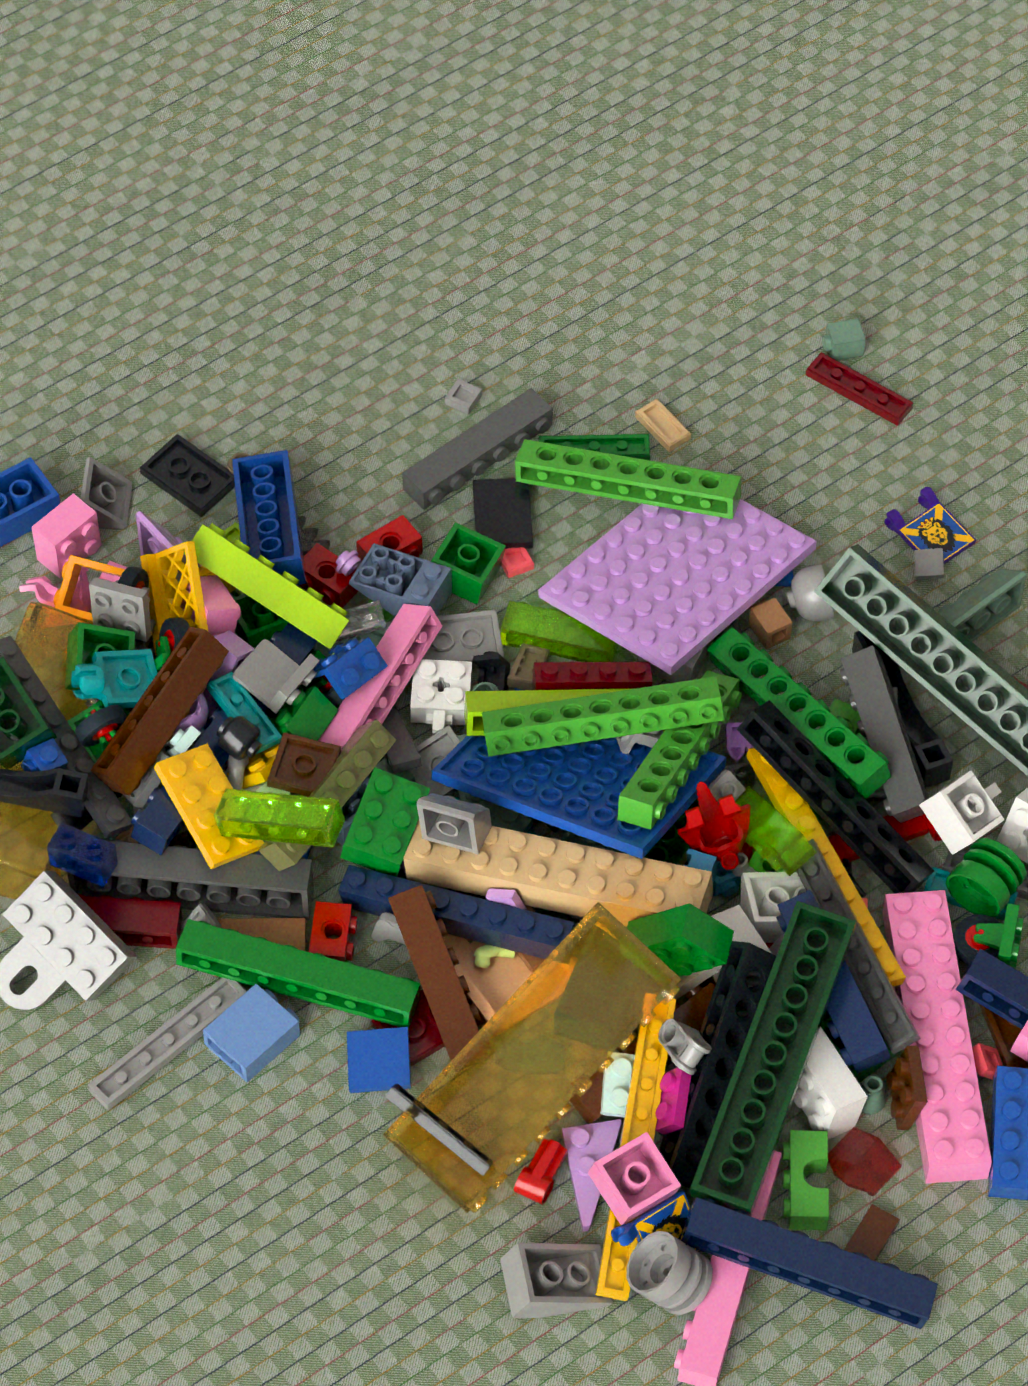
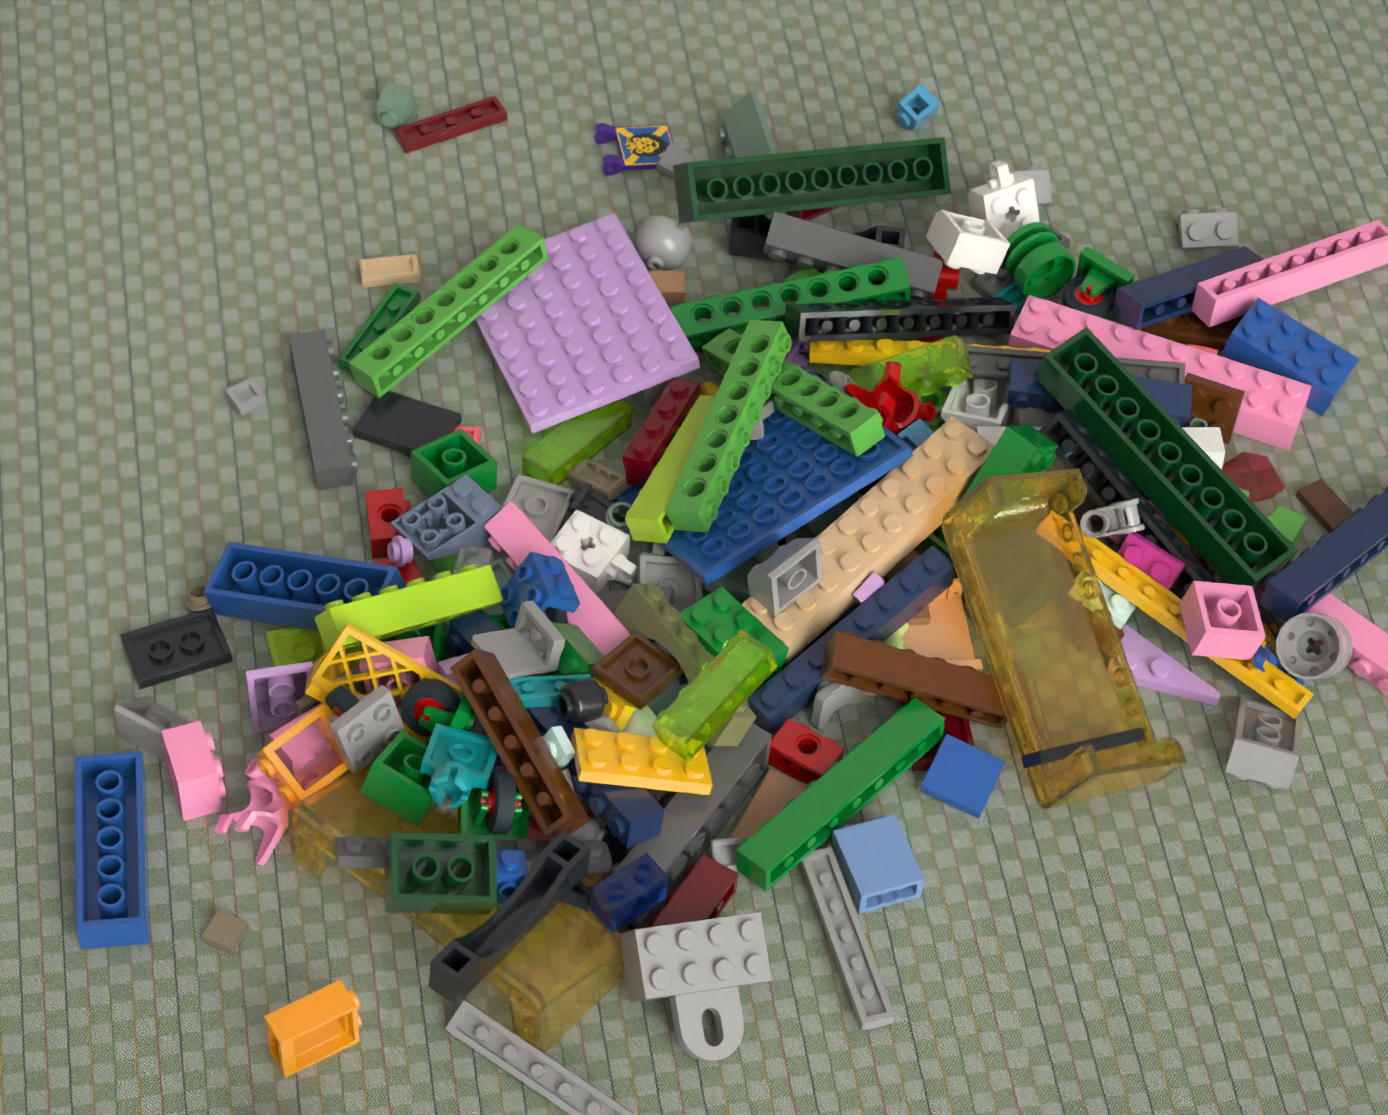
camera: 65 degrees left, 5 degrees down
red piece [514,1138,568,1205] -> none

